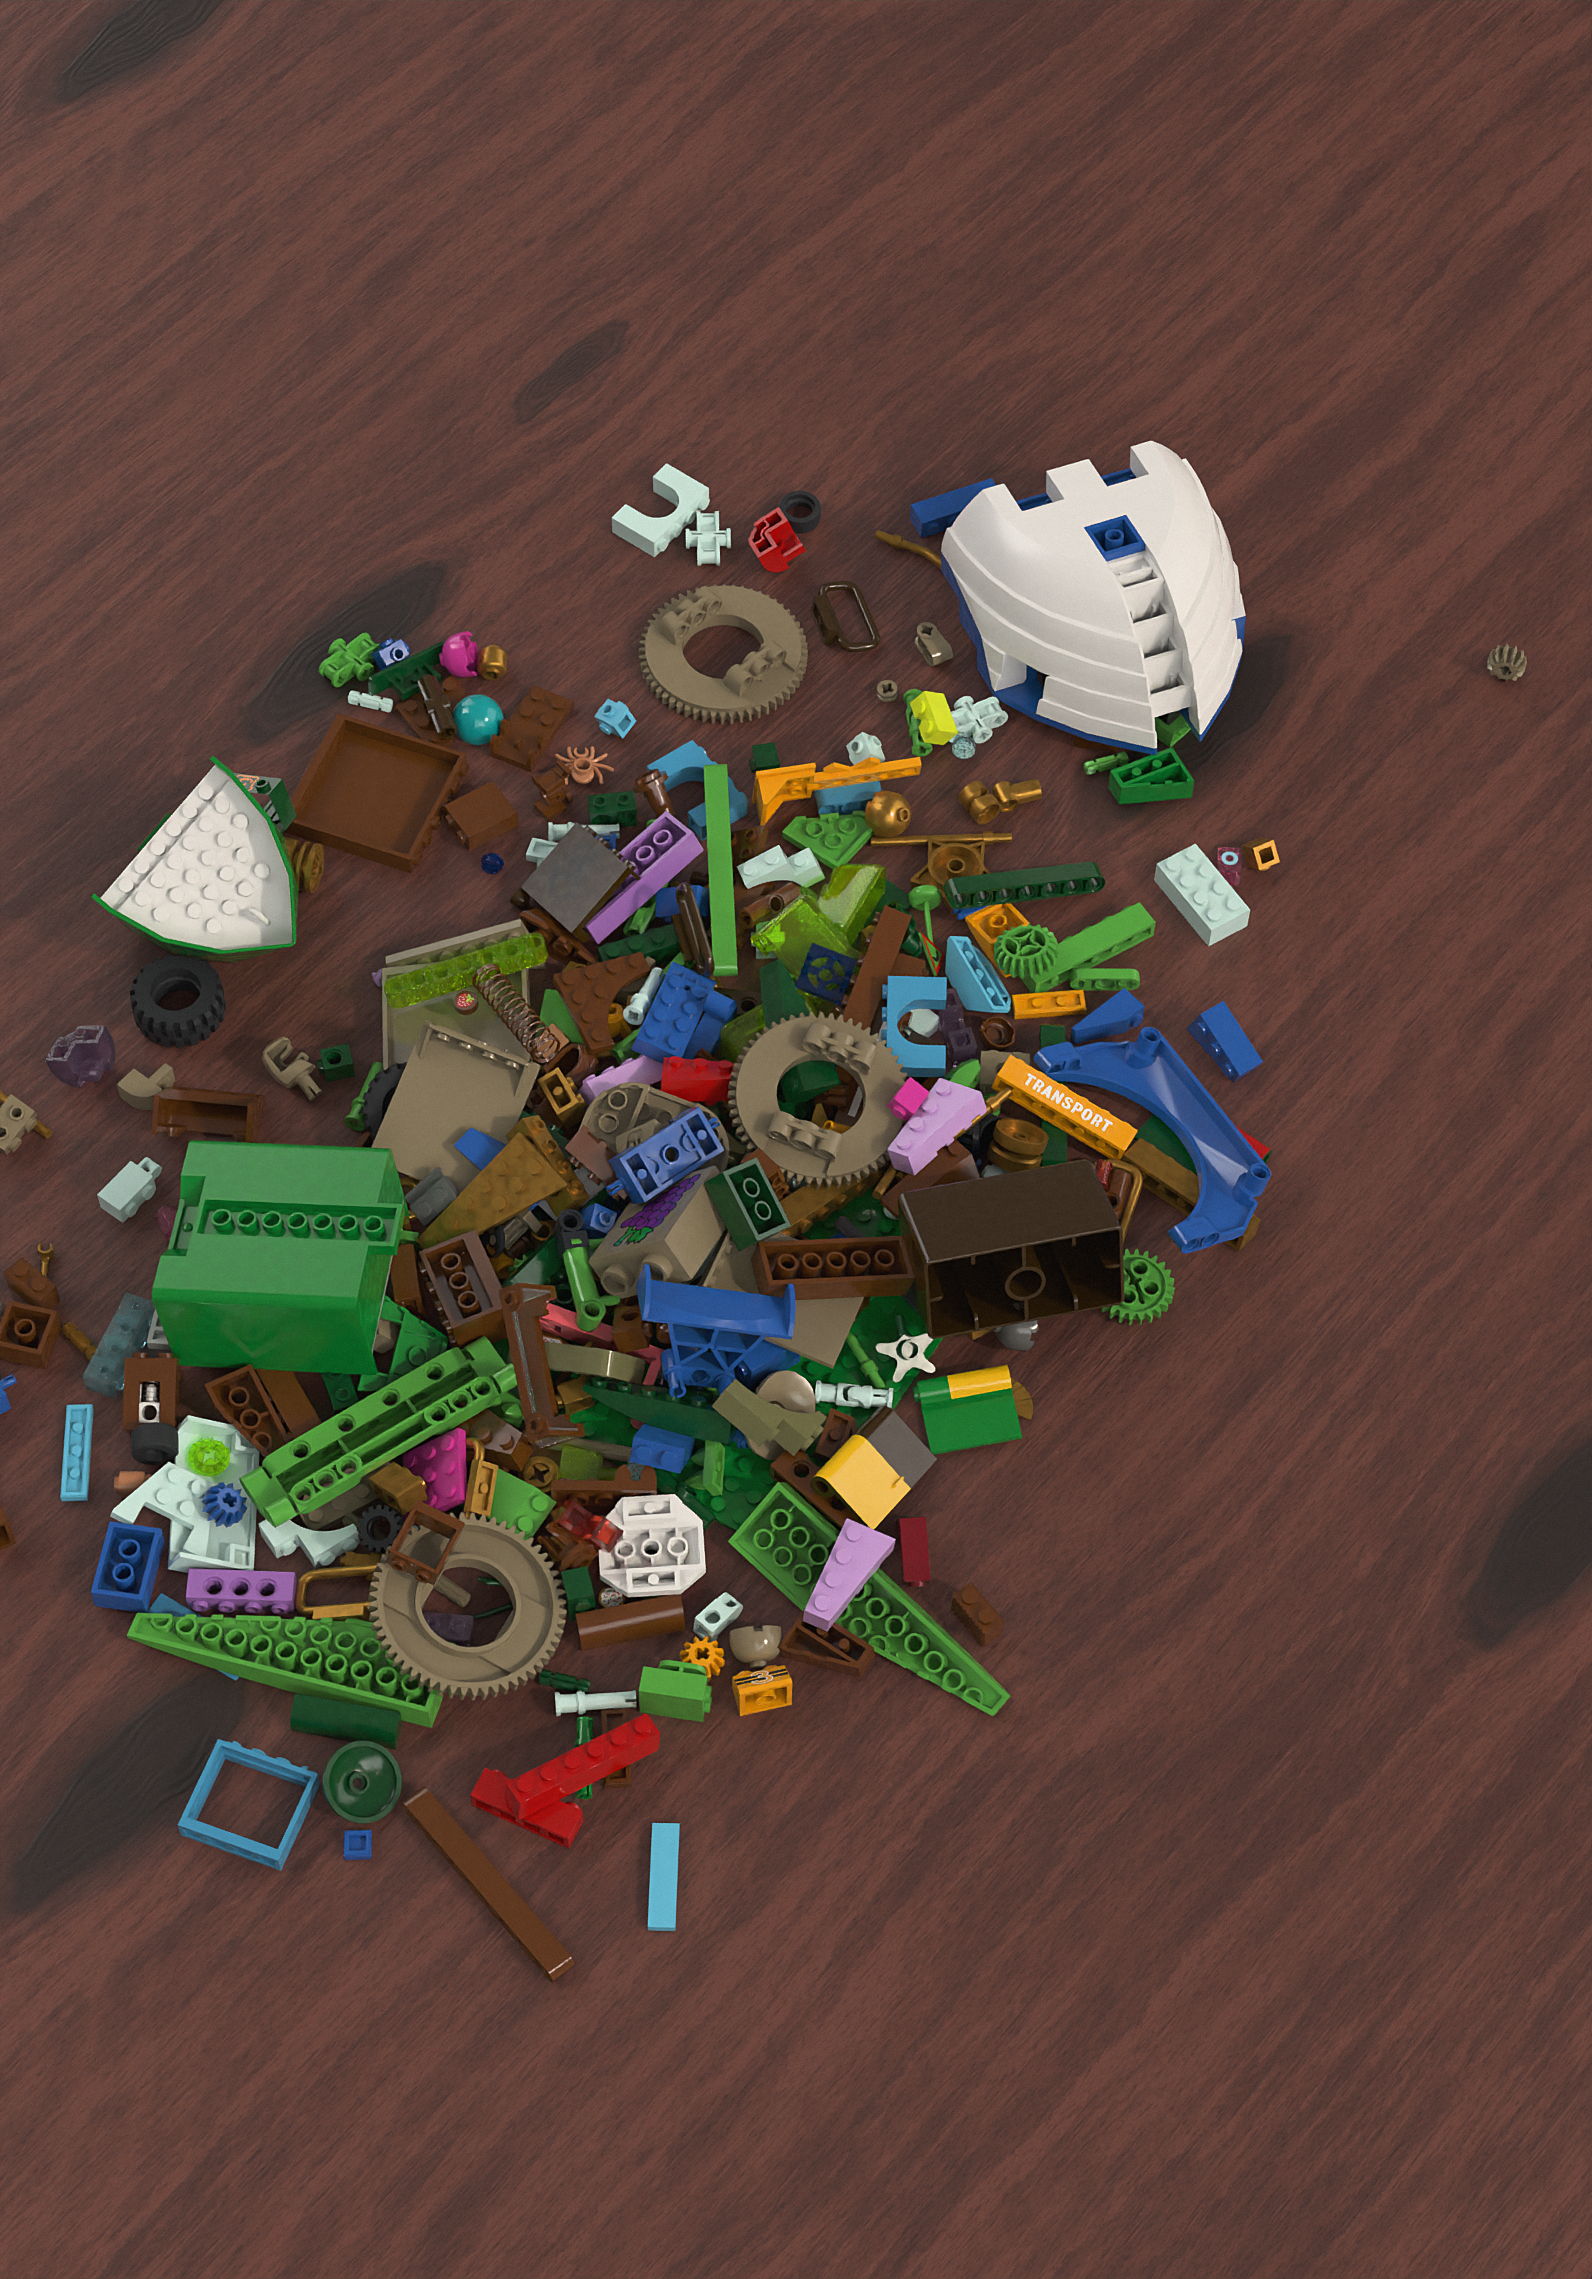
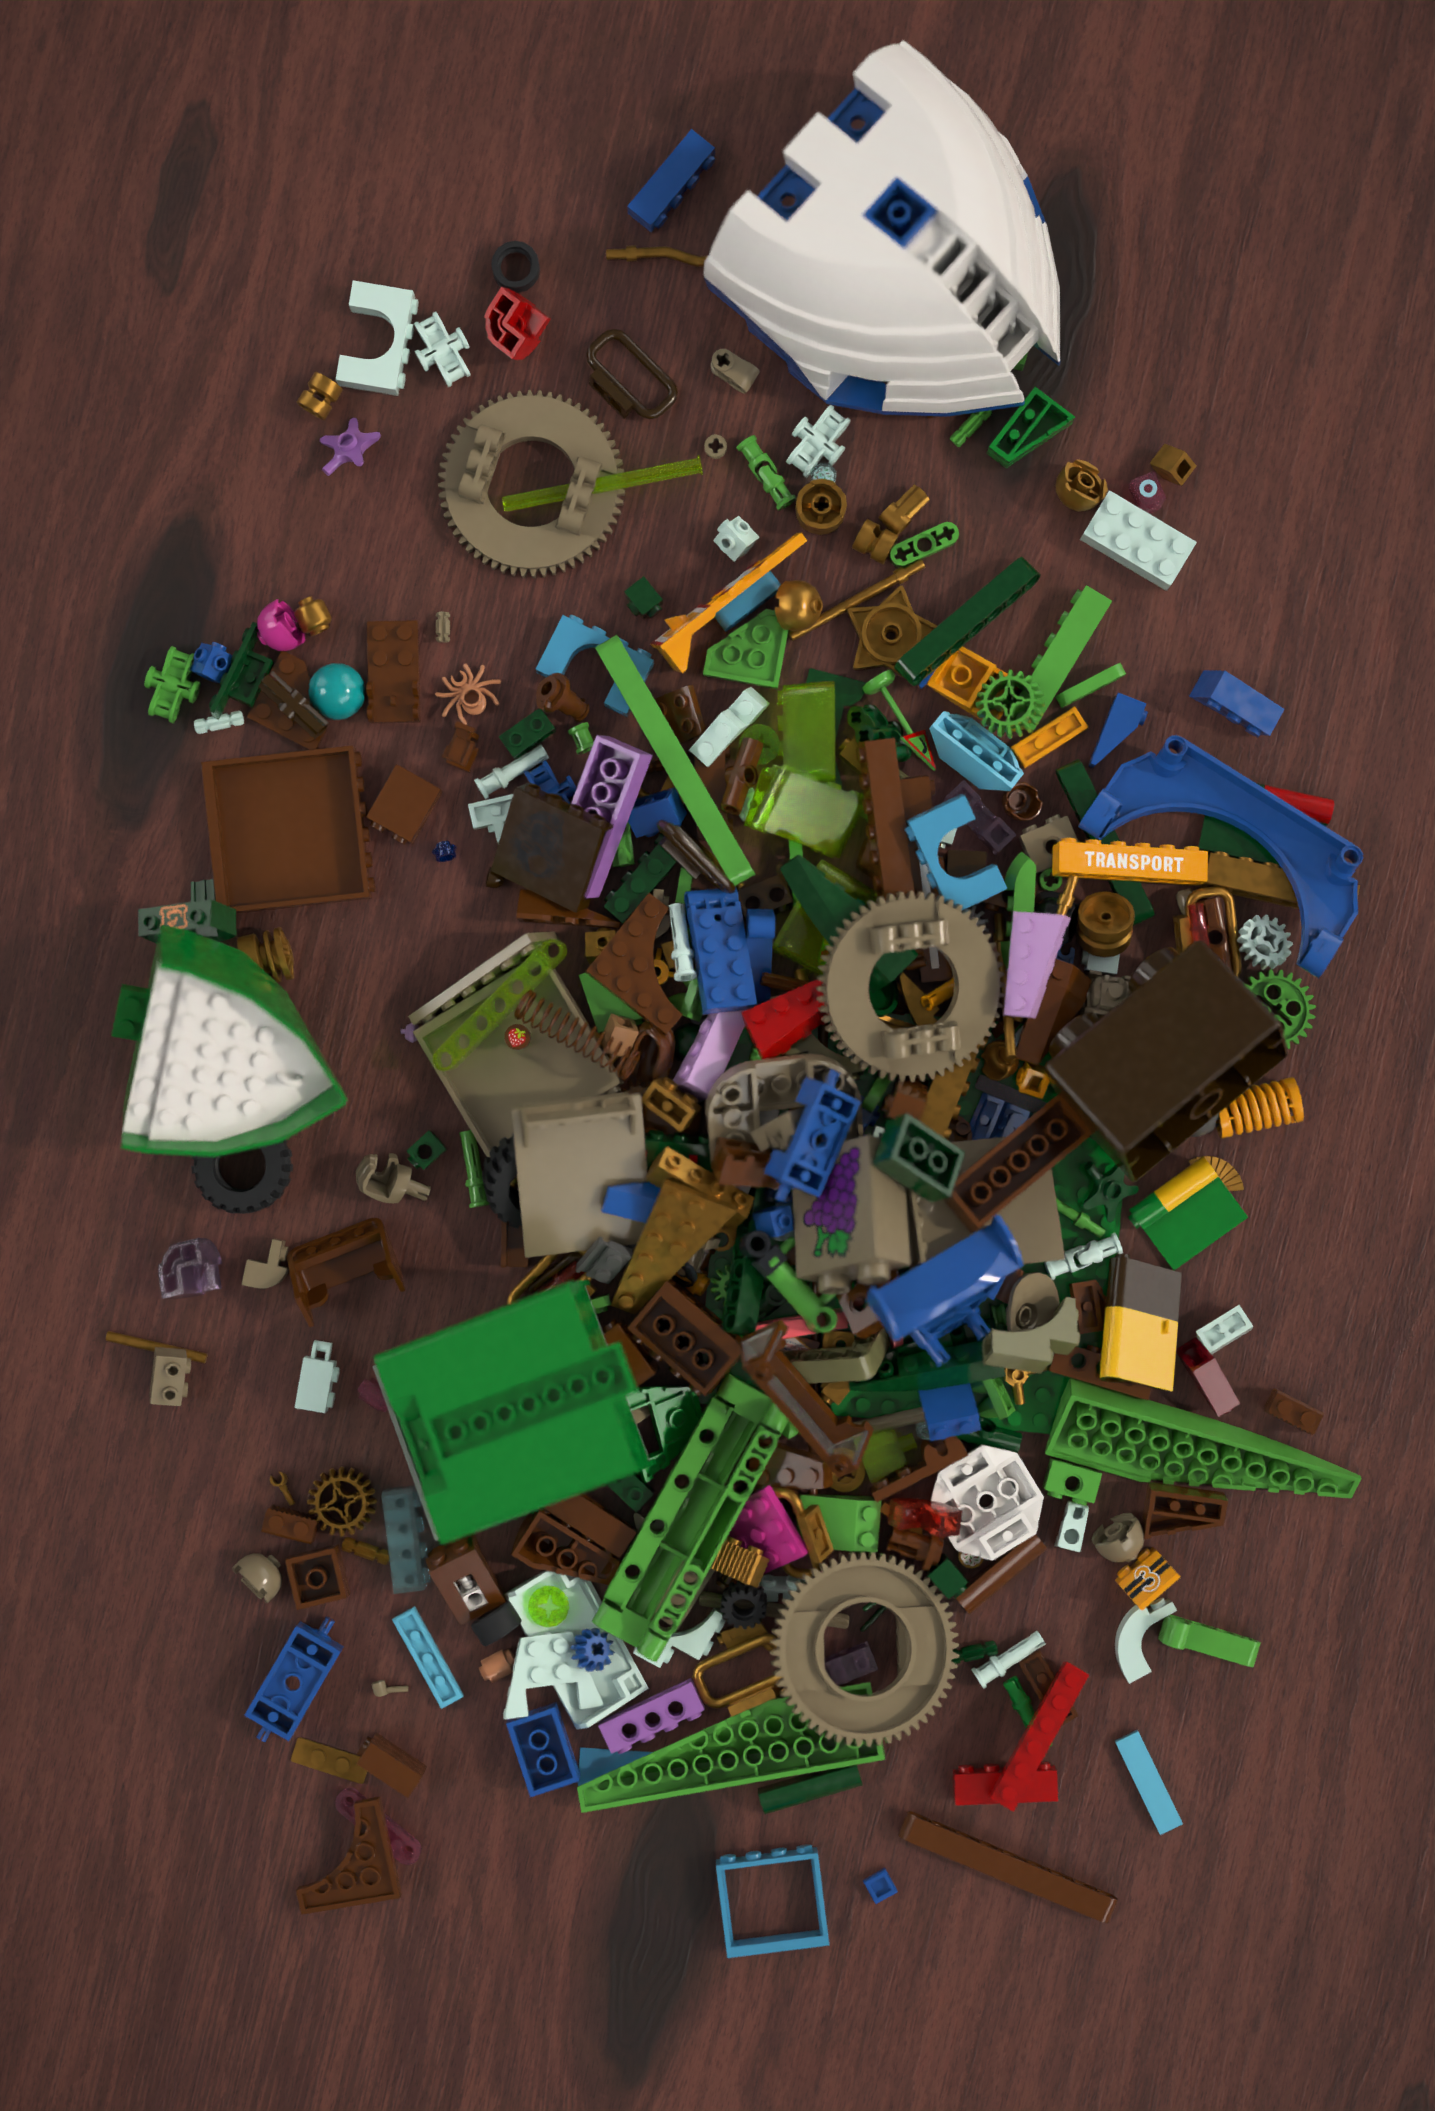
camera: 25 degrees left, 30 degrees up
dark green dish [322,1741,402,1824] -> none
reddish brown window [386,1500,465,1585] -> none
medium azure brick [594,699,636,739] -> none
bright green brick [639,1660,712,1722] -> none
light orange gear [680,1635,725,1682] -> none
clear blue piece [795,943,857,1005] -> none
lavender wedge [803,1518,896,1631] -> none
dark pink brick [887,1077,930,1121] -> none
neon yellow brick [910,691,958,745] -> none
dark tan gear [1487,644,1527,682] -> none
none -> pearl gold wheel [297,372,343,420]
none -> pearl gold gear [307,1466,377,1536]
none -> medium lavender animal [320,418,381,476]
none -> dark tan hand [371,1680,408,1697]
none -> dark tan piece [436,611,450,643]
none -> clear neon green axle [502,455,703,512]
none -> pearl gold brick [795,478,847,535]
none -> bright green beam [890,522,959,568]
none -> pearl gold hair [981,1039,1019,1081]
none -> pearl gold piece [1004,1367,1047,1405]
none -> light orange brick [1016,1062,1050,1099]
none -> bright green brick [1042,1457,1102,1506]
none -> pearl gold cylinder [1055,459,1108,512]
none -> light aqua arch [1115,1598,1177,1684]
none -> bright green beam [1158,1614,1261,1667]
none -> light aqua hinge [1196,1305,1253,1354]
none -> light orange piece [1216,1077,1304,1139]
none -> light aqua gear [1237,915,1293,970]

